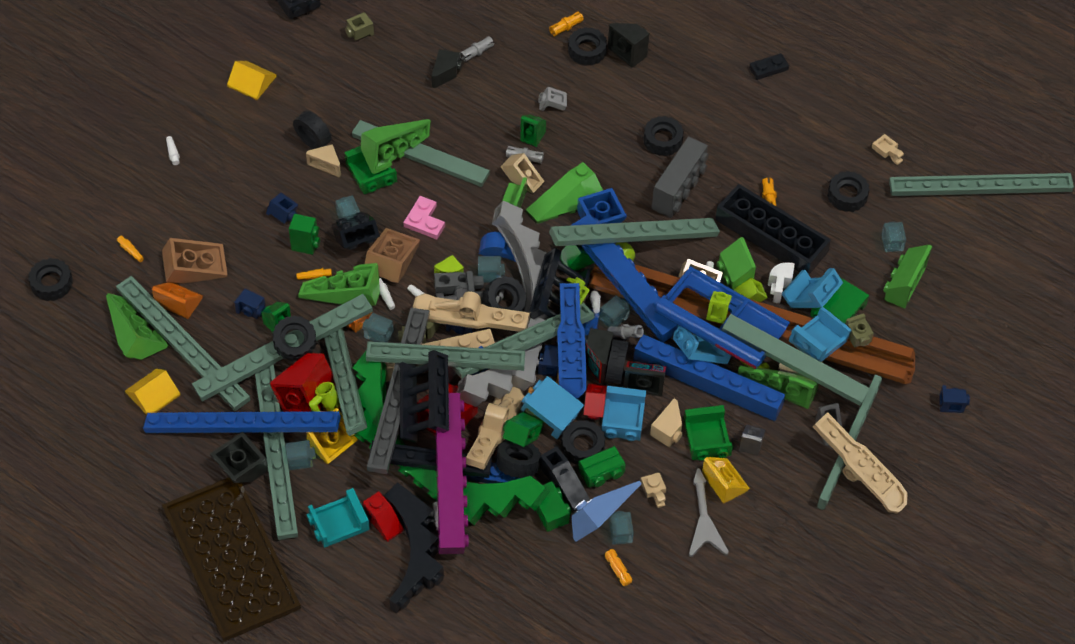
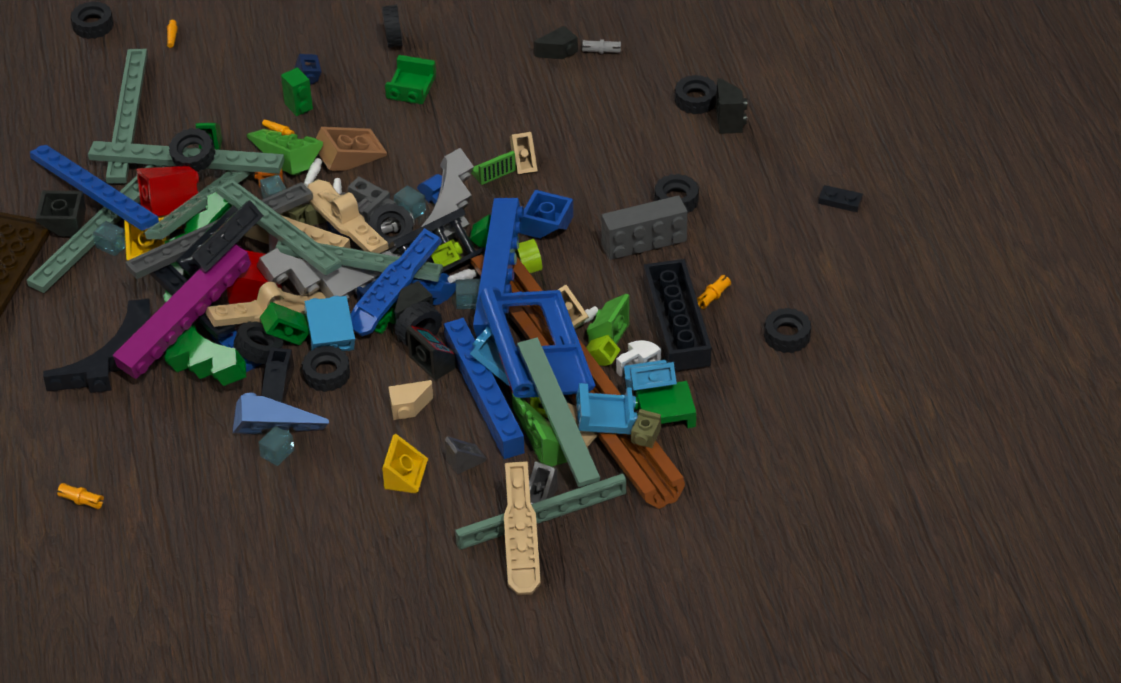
camera: 45 degrees right, 10 degrees down
bright green wedge [106,293,168,360] -> none
yellow slope [125,369,181,415] -> none
orange slope [152,282,203,319] -> none
medium nougat slope [162,238,228,284] -> none
dark blue brick [234,289,266,319] -> none
tan slope [306,144,341,177] -> none
teal panel [306,488,370,548] -> none
lime piece [309,382,340,412] -> none
black brick [331,212,380,250] -> none
clear light blue brick [335,195,360,219] -> none
sand green tile [352,120,490,187] -> none
bright green wedge [361,119,431,174] -> none
red slope [363,491,404,542] -> none
bright pink plate [404,196,445,240] -> none
lime brick [434,255,464,273] -> none
light grey pin [506,146,544,164] -> none
green slope [520,114,546,147] -> none
bright green wedge [526,162,603,223] -> none
green brick [536,481,571,532] -> none
light grey bracket [538,87,567,111] -> none
light orange pin [549,11,584,37] -> none
sand green plate [549,218,720,246] -> none
green brick [578,446,625,488] -> none
red slope [583,383,607,419] -> none
dark azure panel [602,386,646,441] -> none
light orange axle [605,549,632,586] -> none
light grey pin [607,324,644,340] -> none
tan plate [640,473,666,508] -> none
green panel [683,405,733,461] -> none
light grey piece [689,468,728,557] -> none
lime bracket [706,291,732,324] -> none
tan plate [872,134,904,165] -> none
clear light blue brick [881,222,906,252] -> none
bright green slope [883,245,932,309] -> none
sand green plate [889,173,1074,196] -> none
dark blue brick [939,385,970,413] -> none

